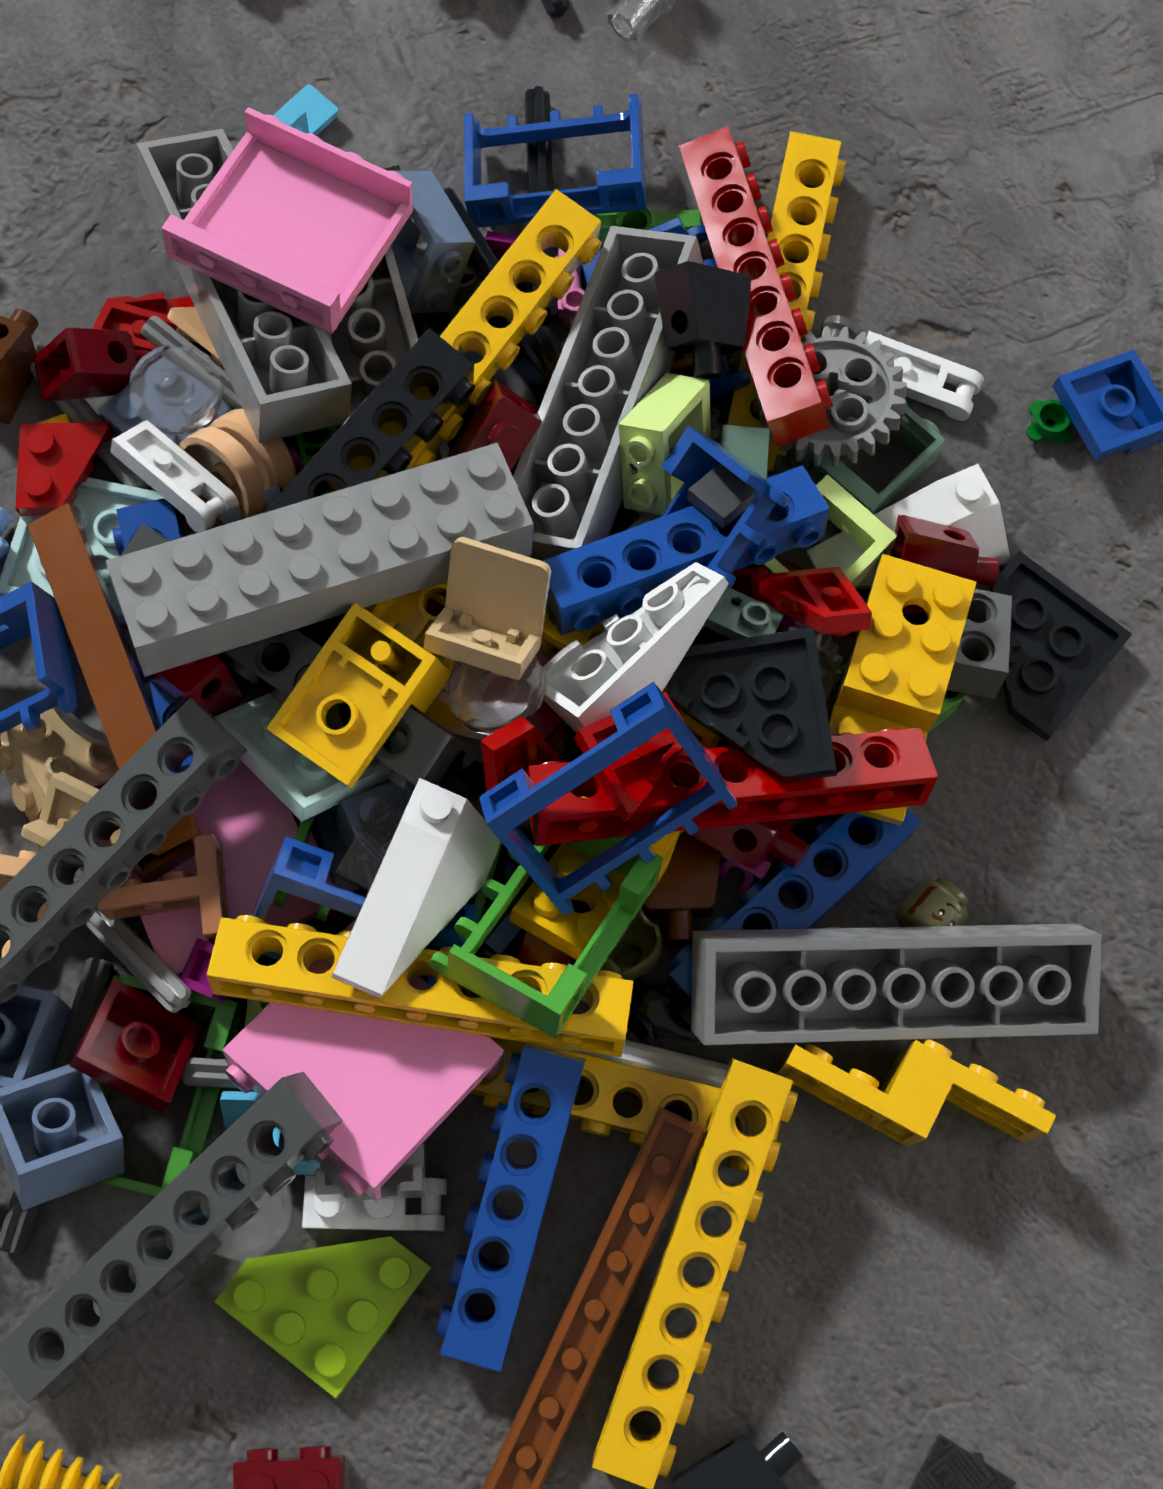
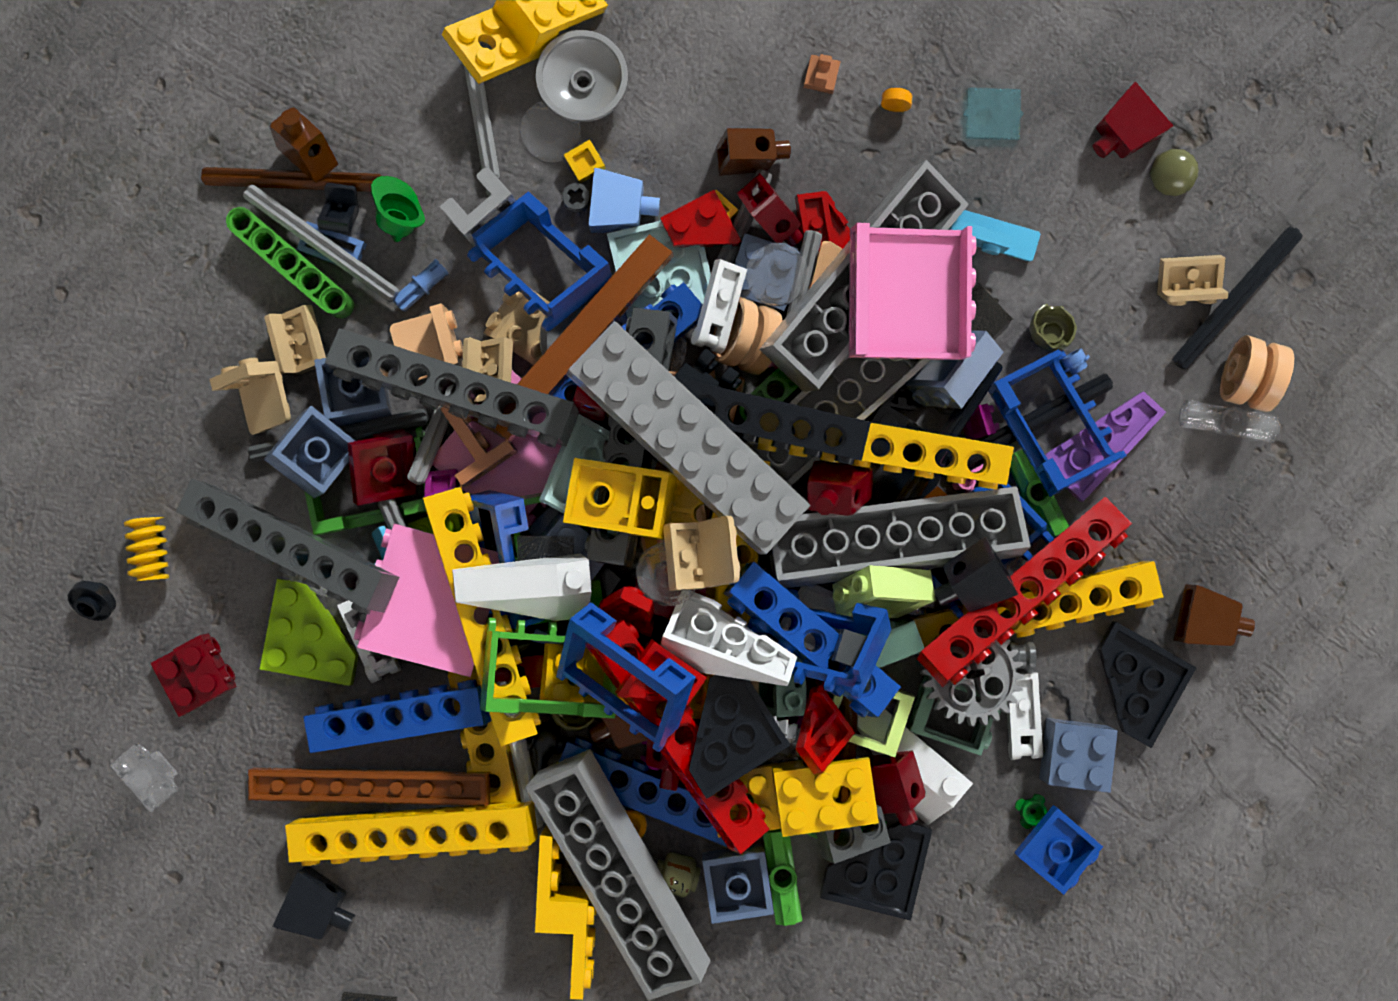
camera: 65 degrees right, 15 degrees up
none -> sand blue brick [702,843,774,924]
none -> bright green piece [763,829,802,926]
none -> light orange tile [881,88,913,112]
none -> clear light blue piece [964,88,1023,140]
none -> olive hair [1029,304,1077,351]
none -> sand blue brick [1039,718,1118,793]
none -> medium lavender wing [1045,391,1166,502]
none -> medium blue plate [1060,348,1090,375]
none -> black plate [1098,621,1196,748]
none -> reddish brown torso [1173,584,1255,646]

